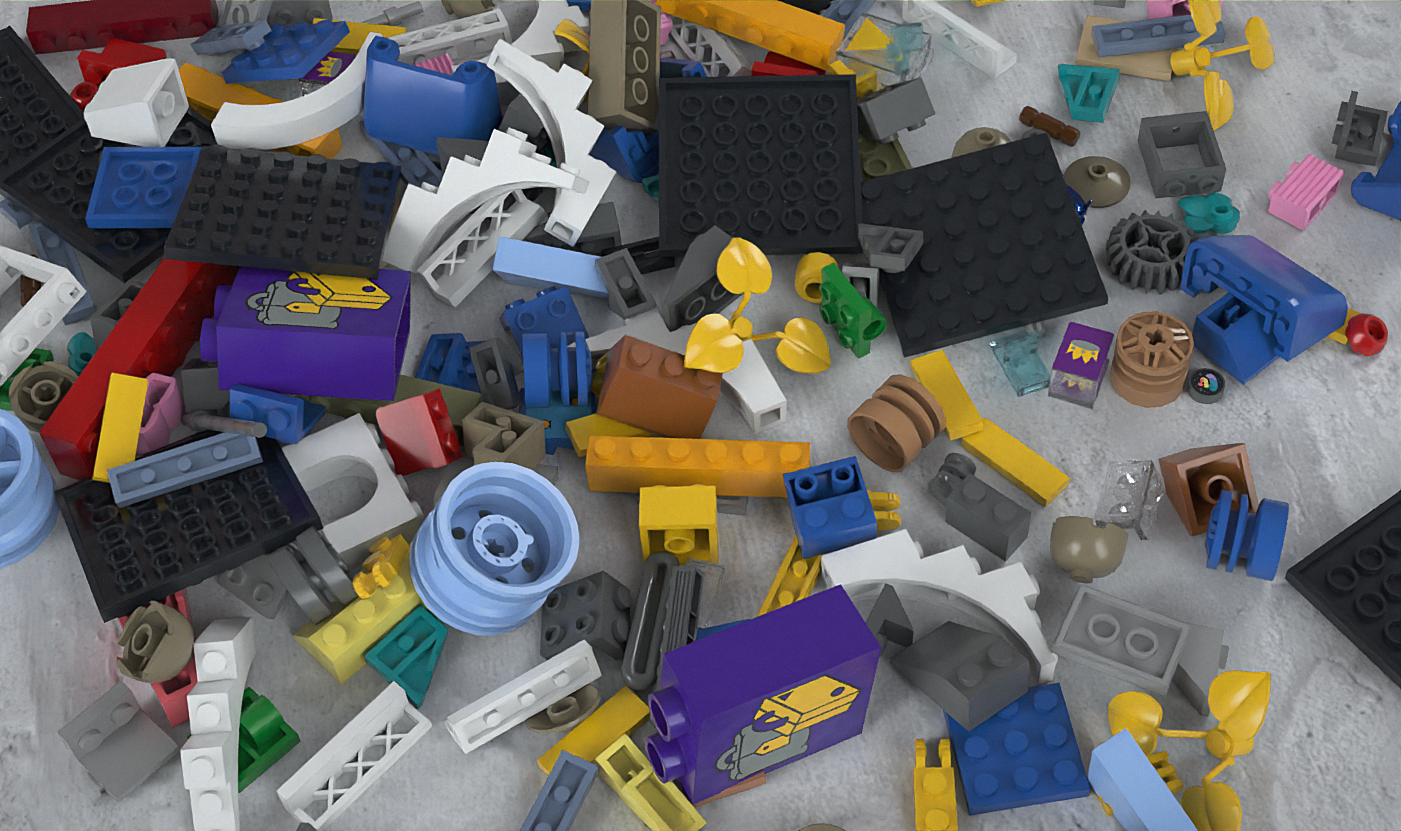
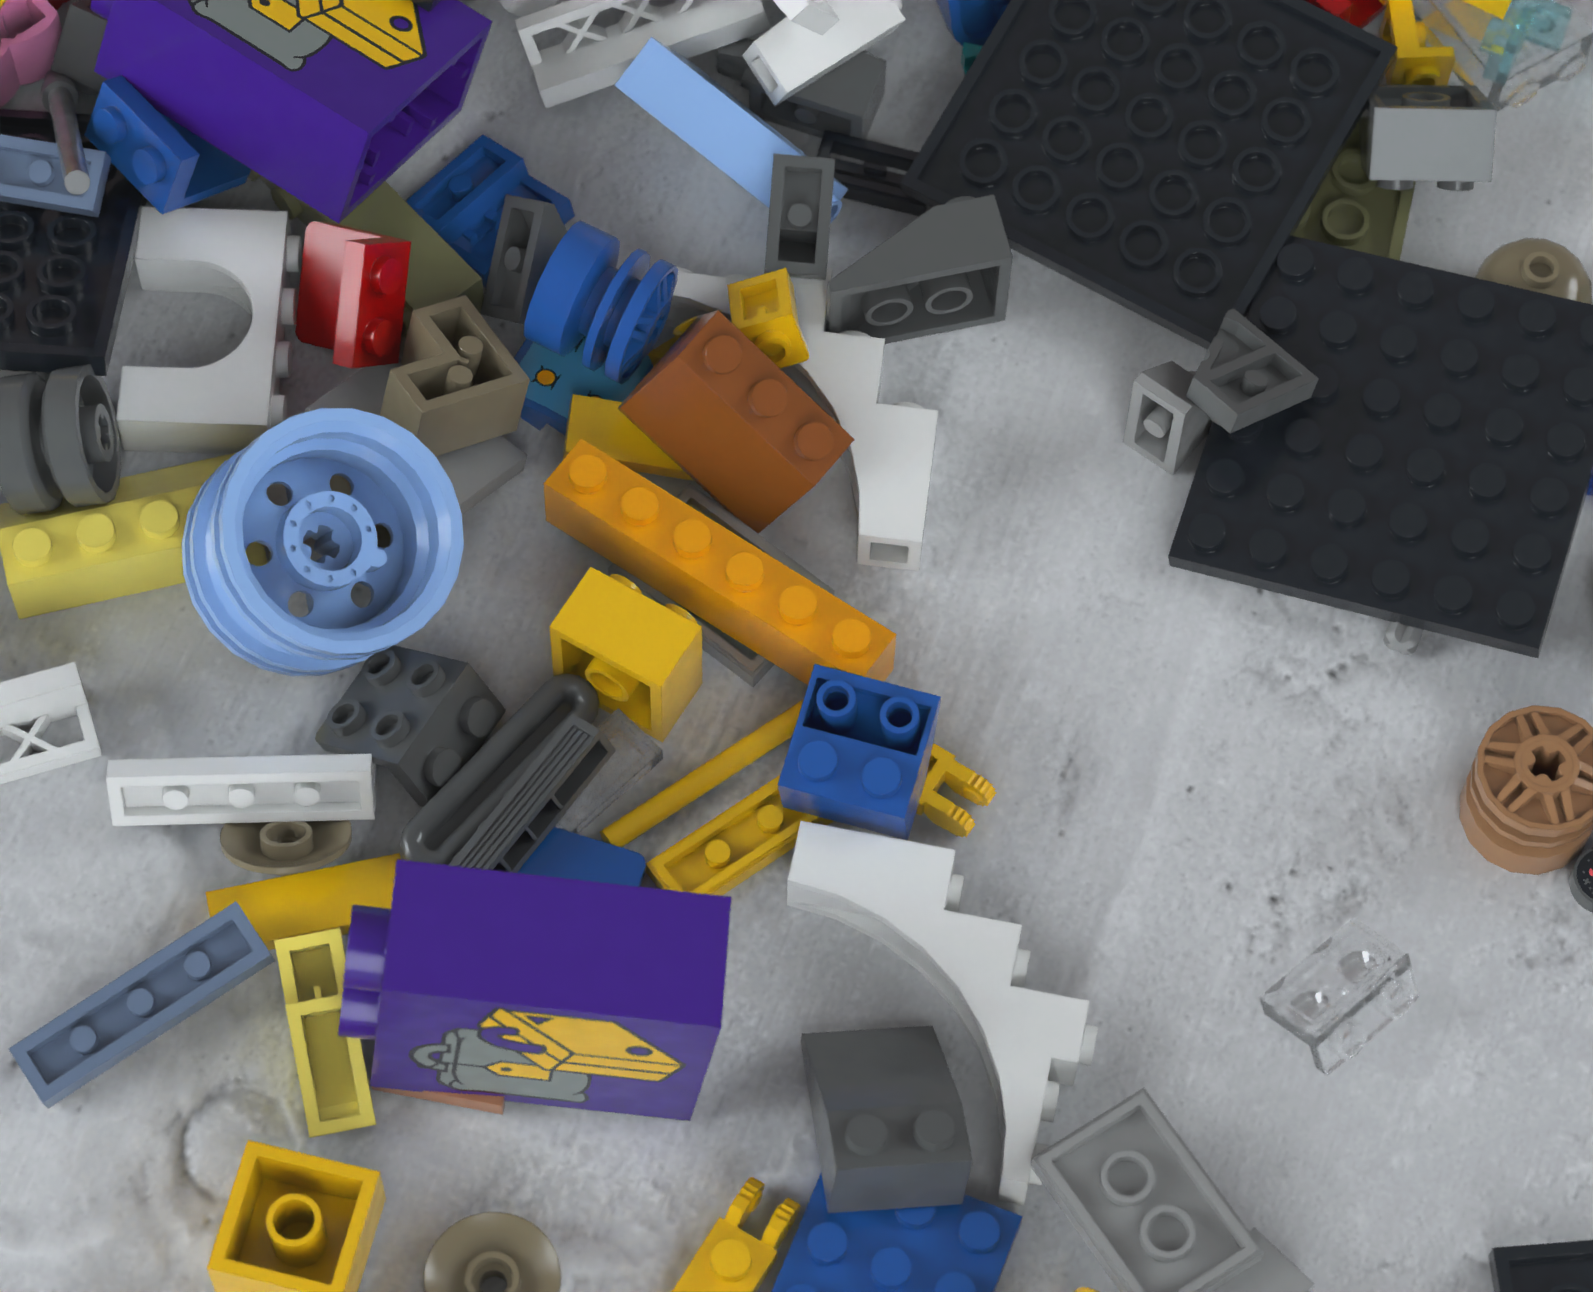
camera: 25 degrees right, 10 degrees up
yellow hinge [352,534,409,600] -> none
teal wing [365,605,448,709] -> none
blue bracket [499,286,589,359] -> none
yellow plant [684,237,831,374] -> none
yellow head [794,252,840,303] -> none
green plate [819,263,887,359] -> none
medium nougat wheel [847,374,946,472] -> none
dark grey slope [865,583,914,658] -> none
yellow tile [910,349,984,441] -> none
dark grey hinge [928,470,1031,562] -> none
dark grey bush [939,453,976,480] -> none
yellow tile [961,417,1070,507] -> none
clear light blue slope [989,331,1052,397] -> none
piece [1048,322,1114,409] -> none
dark tan cylinder [1050,516,1129,584] -> none
dark orange slope [1158,443,1259,536] -> none
blue wheel [1205,490,1289,581] -> none
none -> yellow bar [600,699,804,847]
none -> yellow bracket [727,268,809,368]

